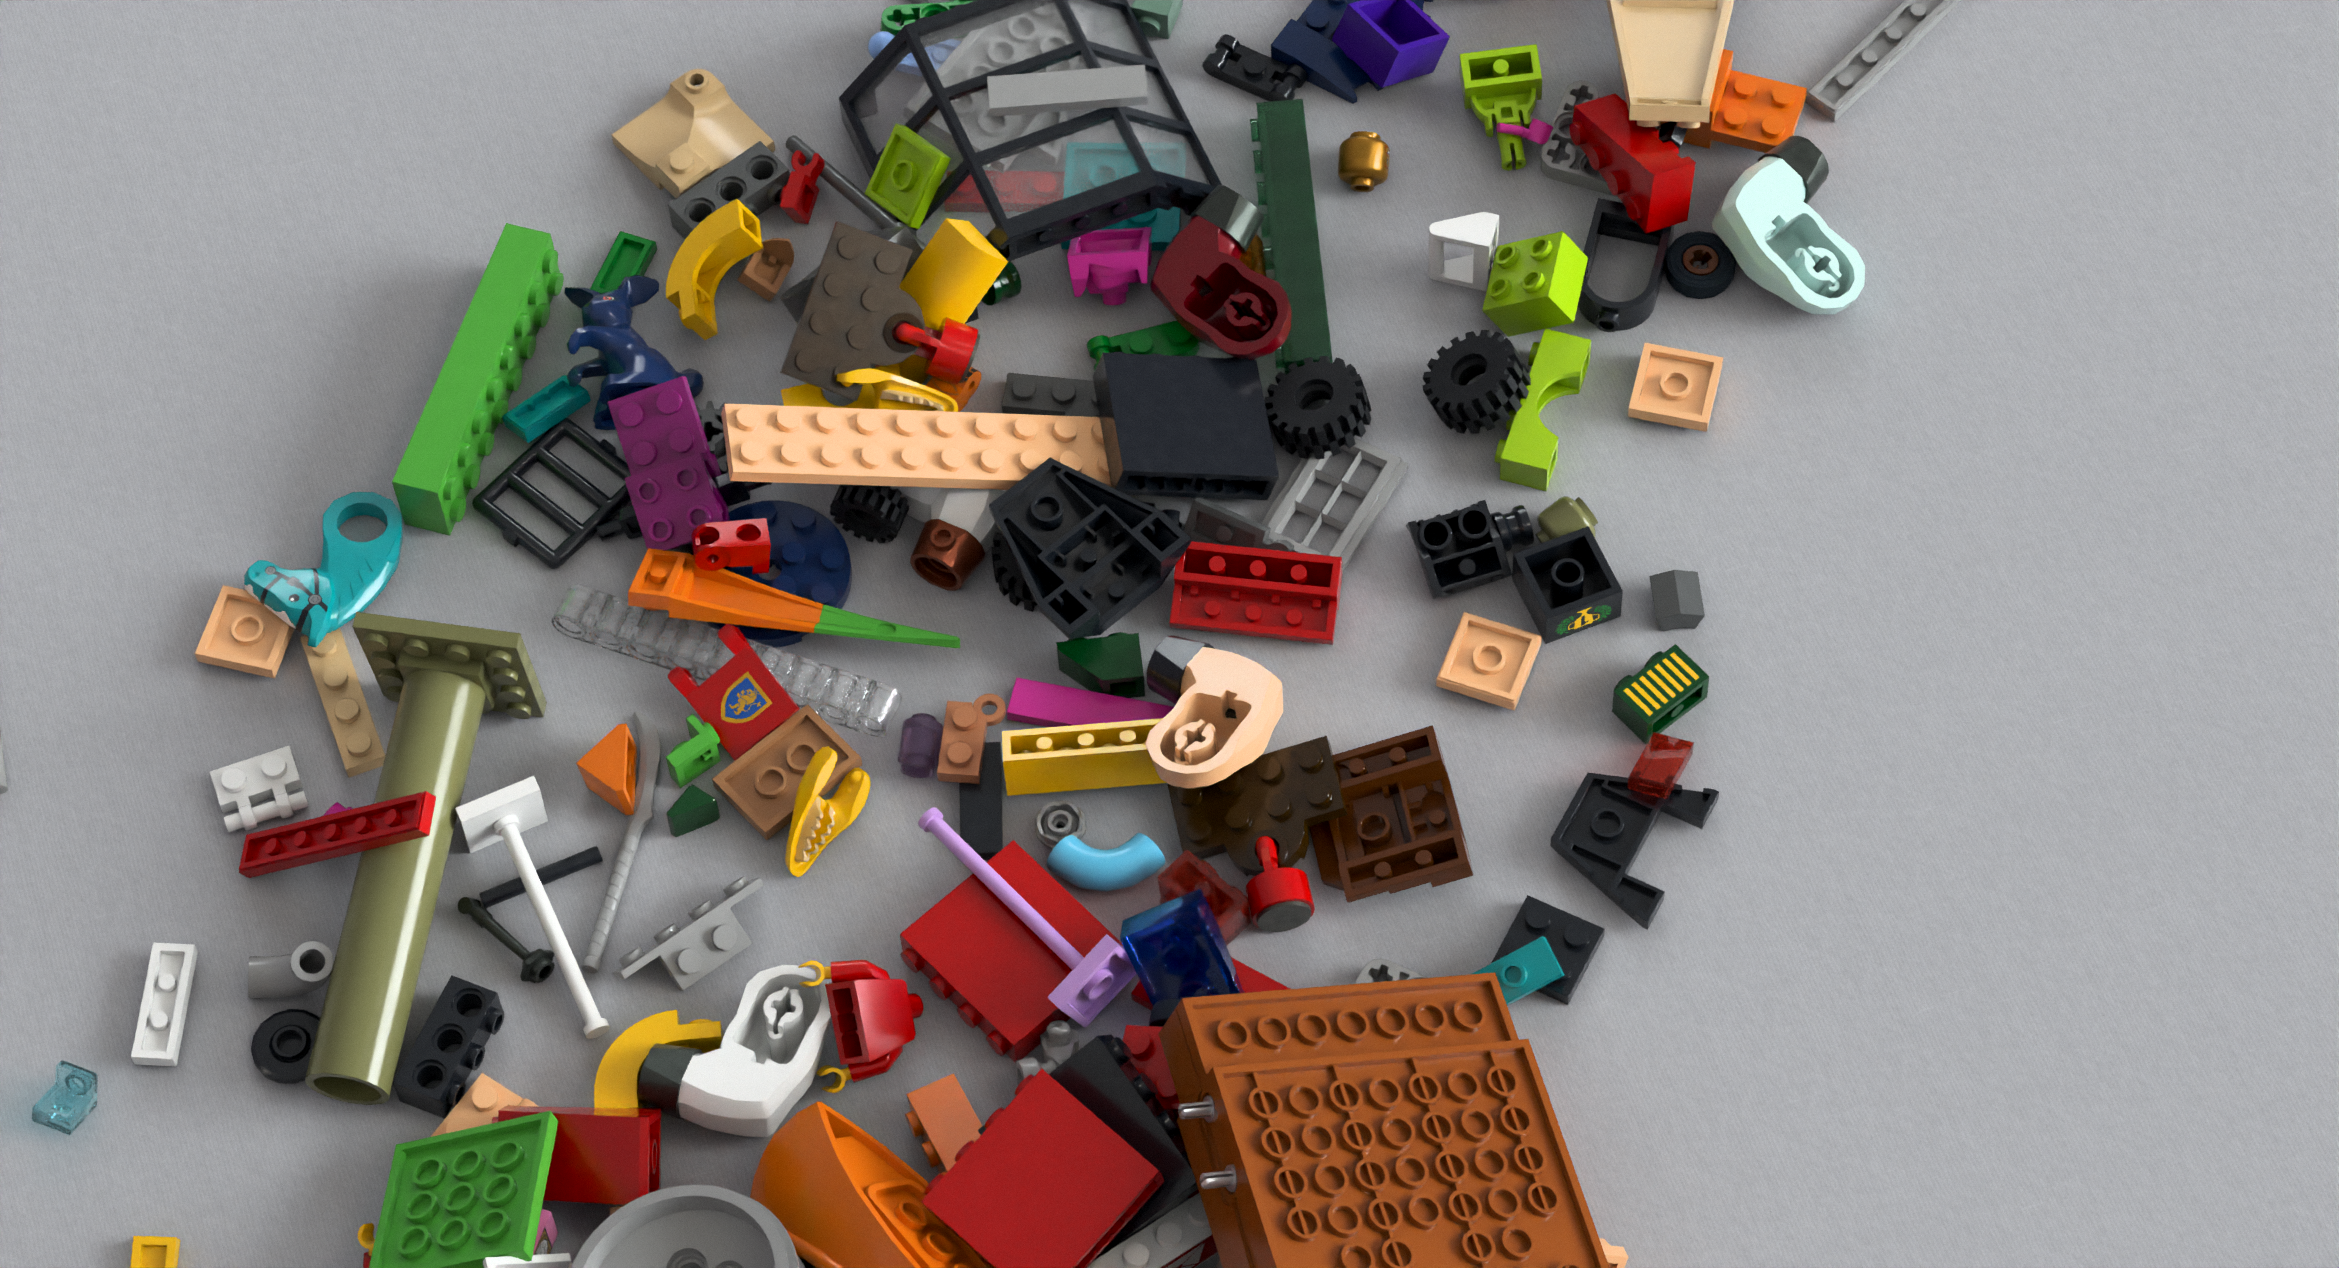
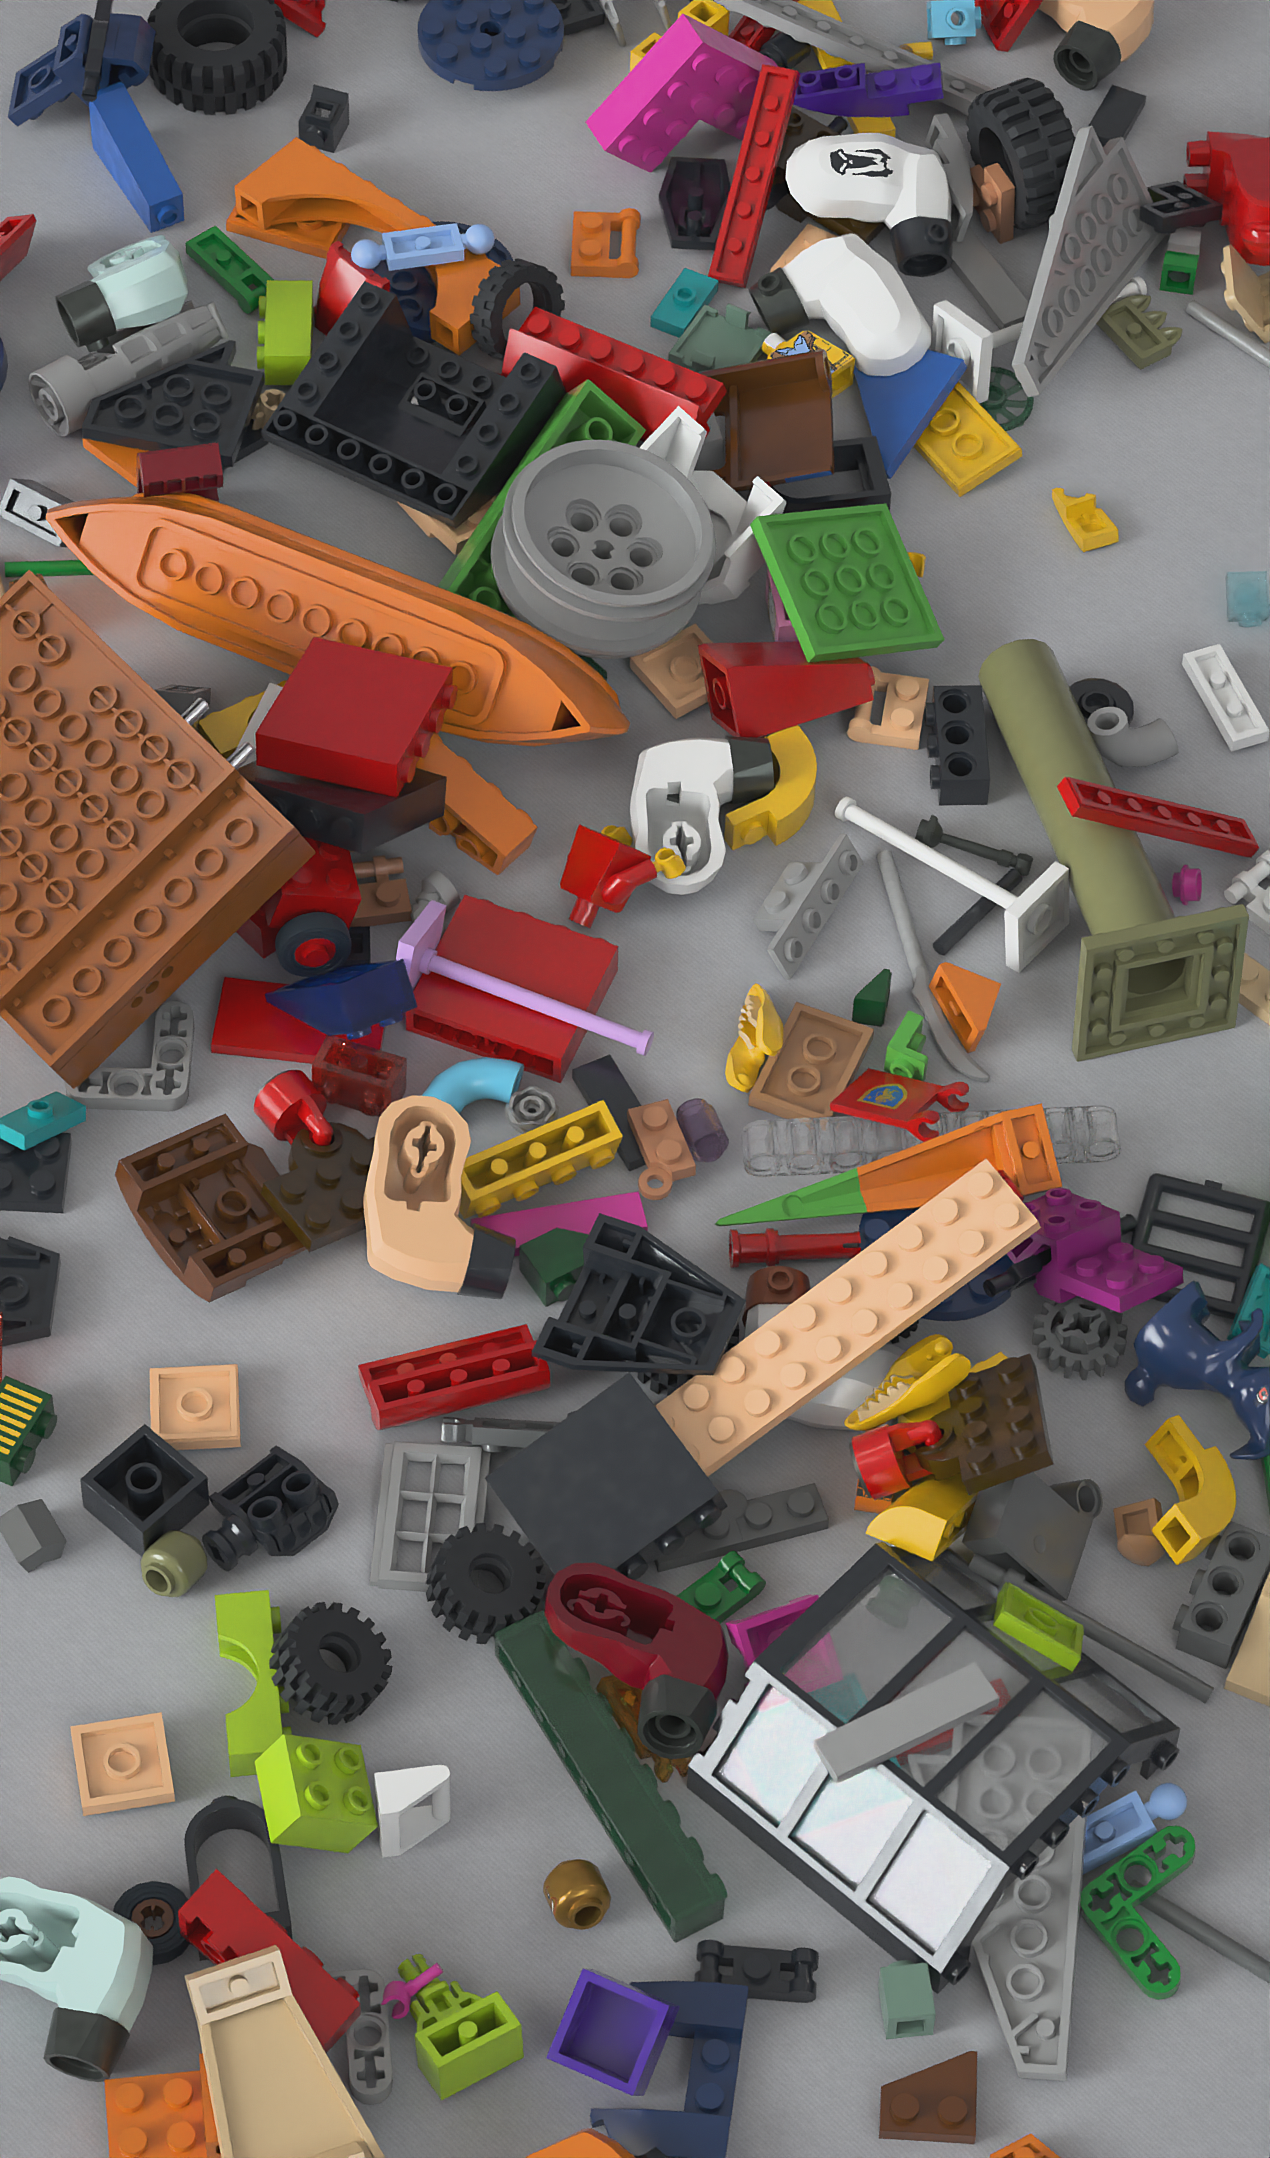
camera: 150 degrees right, 5 degrees down
red plate [780,150,825,224] -> none
none -> red pin [729,1228,861,1268]

